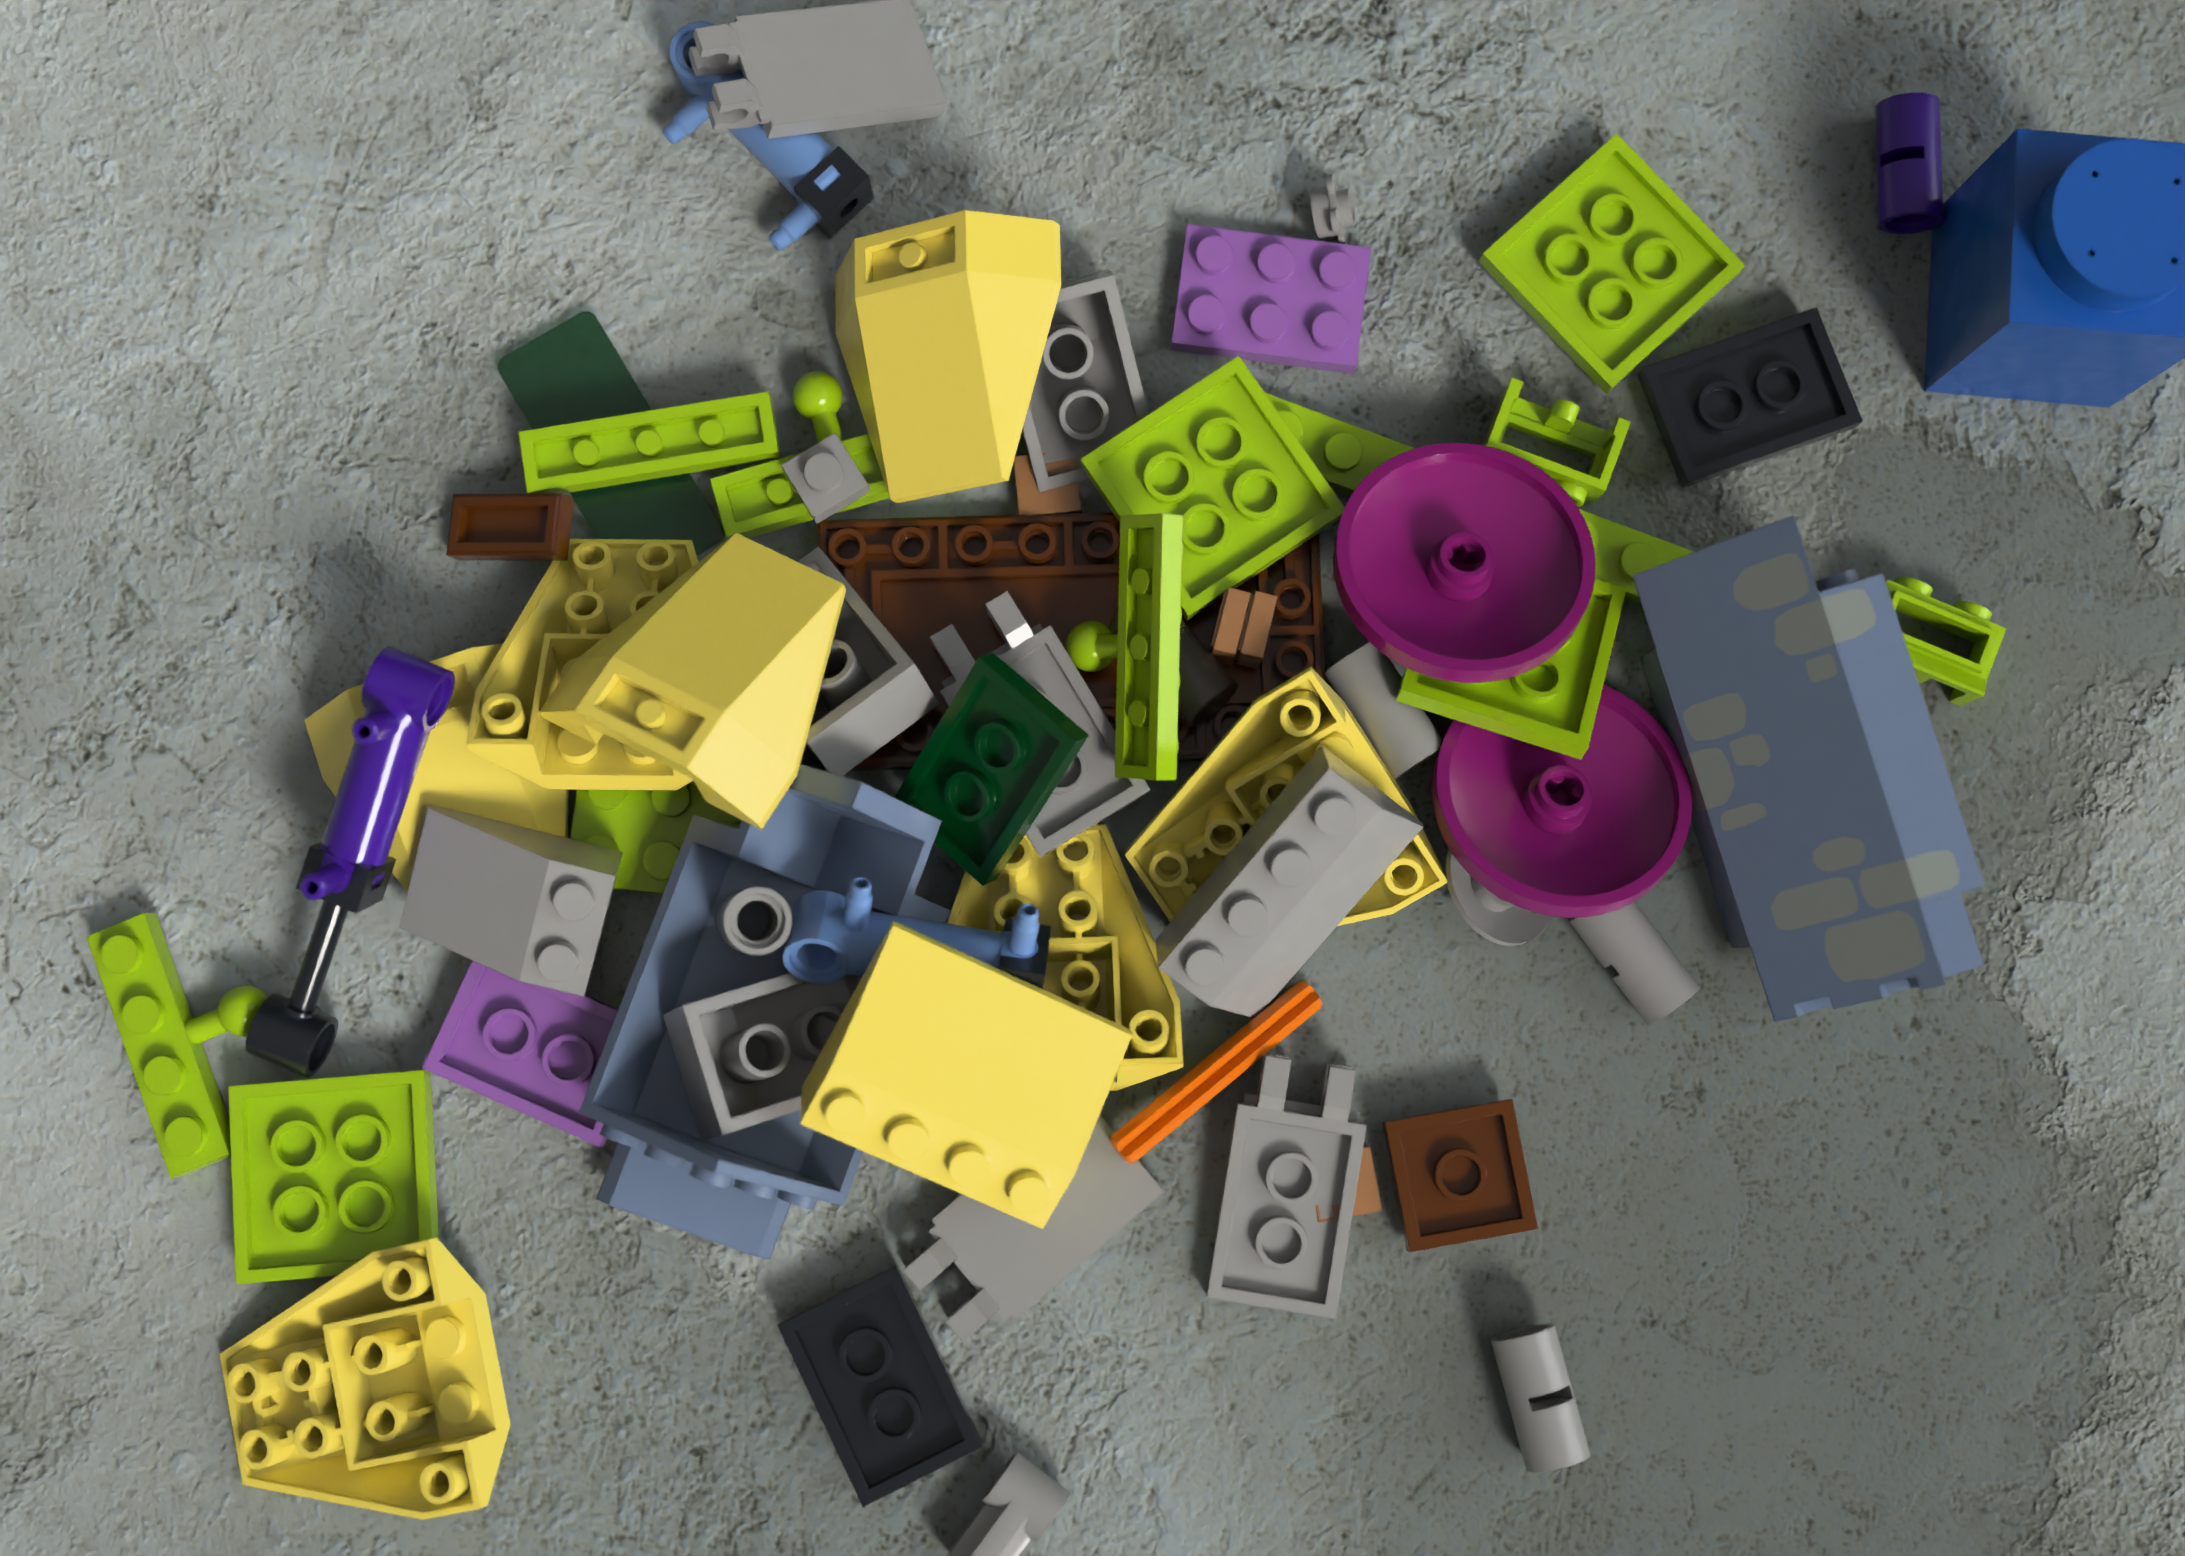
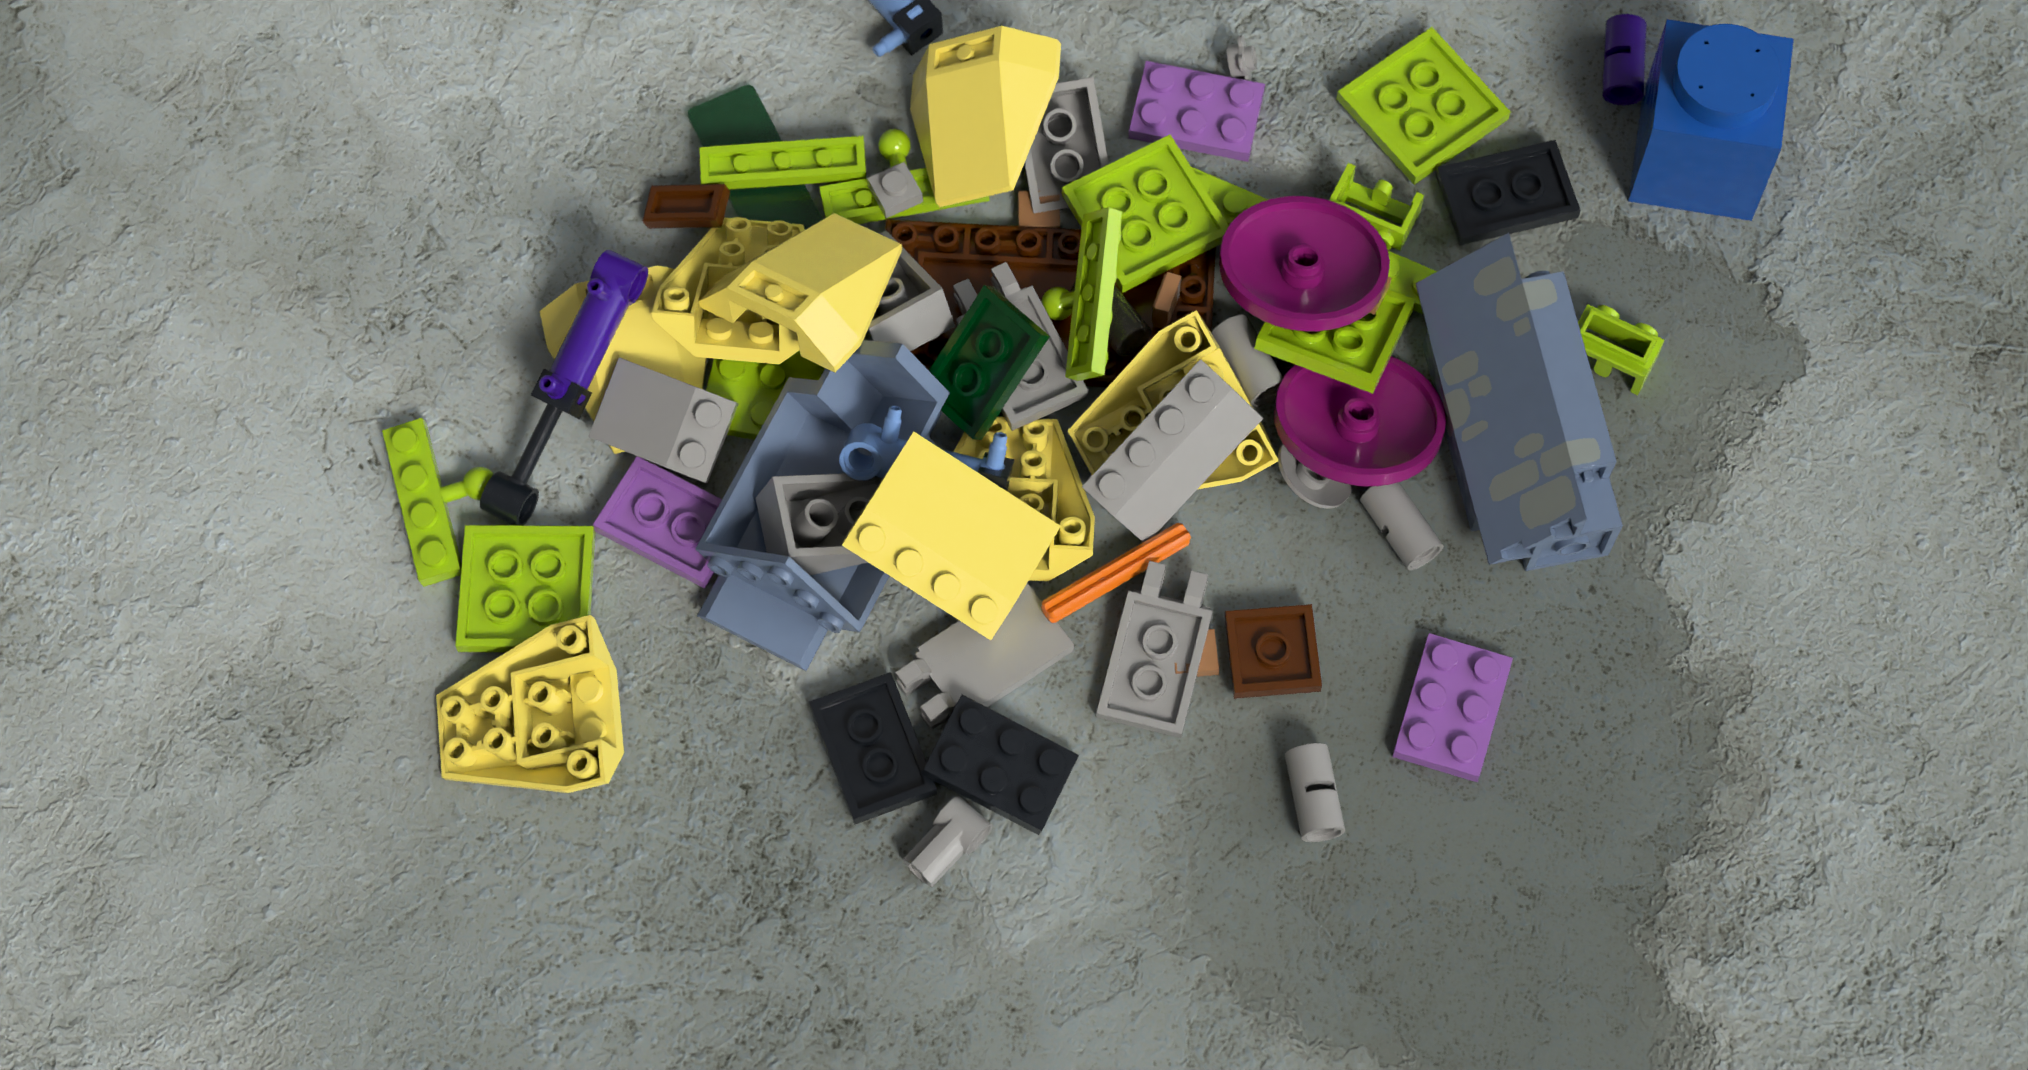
camera: 10 degrees right, 15 degrees down
light grey pin [717,887,792,955] -> none
medium nougat tile [1208,587,1251,666] -> none
none -> black plate [921,694,1079,835]
none -> medium lavender plate [1392,633,1513,782]

